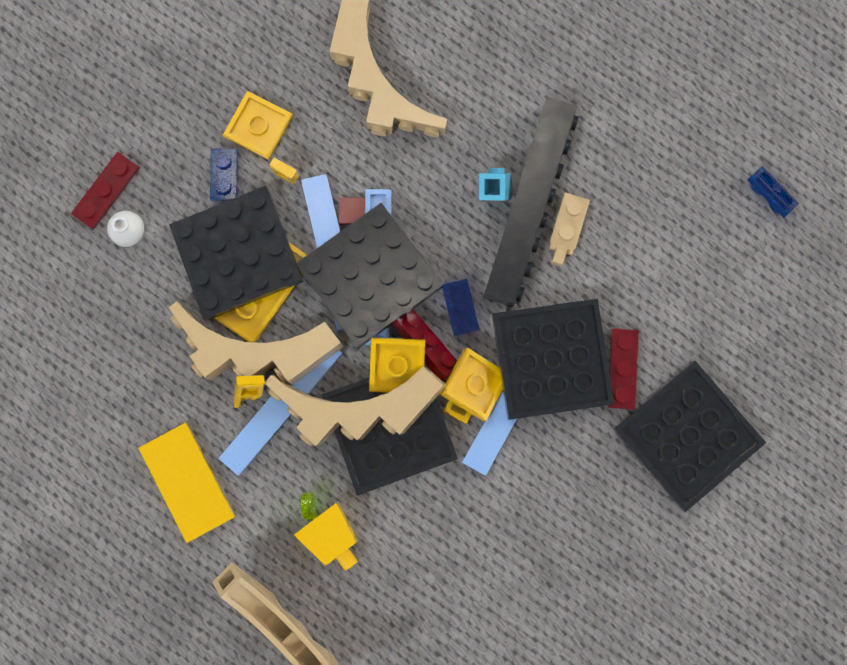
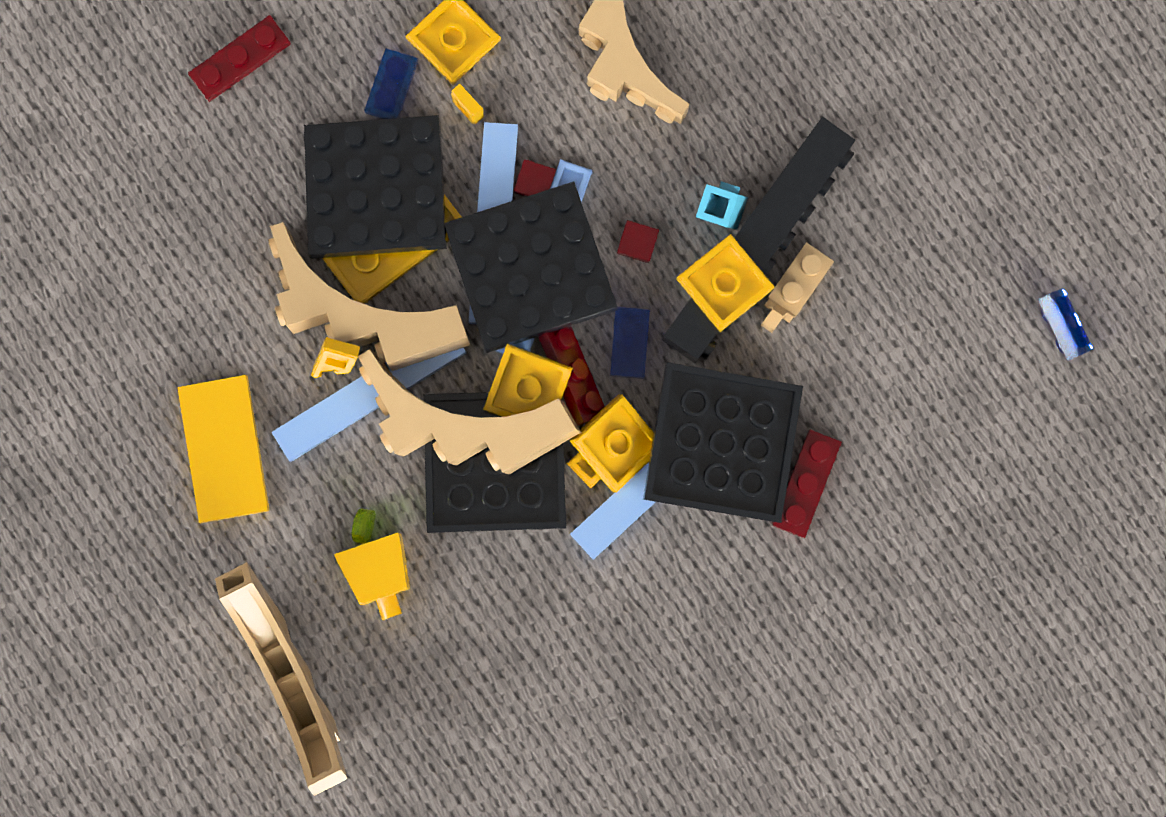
camera: 10 degrees right, 0 degrees up
white brick [107,211,144,247] -> none
black plate [613,361,766,512] -> none
none -> dark red tile [617,220,659,263]
none -> yellow tile [676,234,775,332]

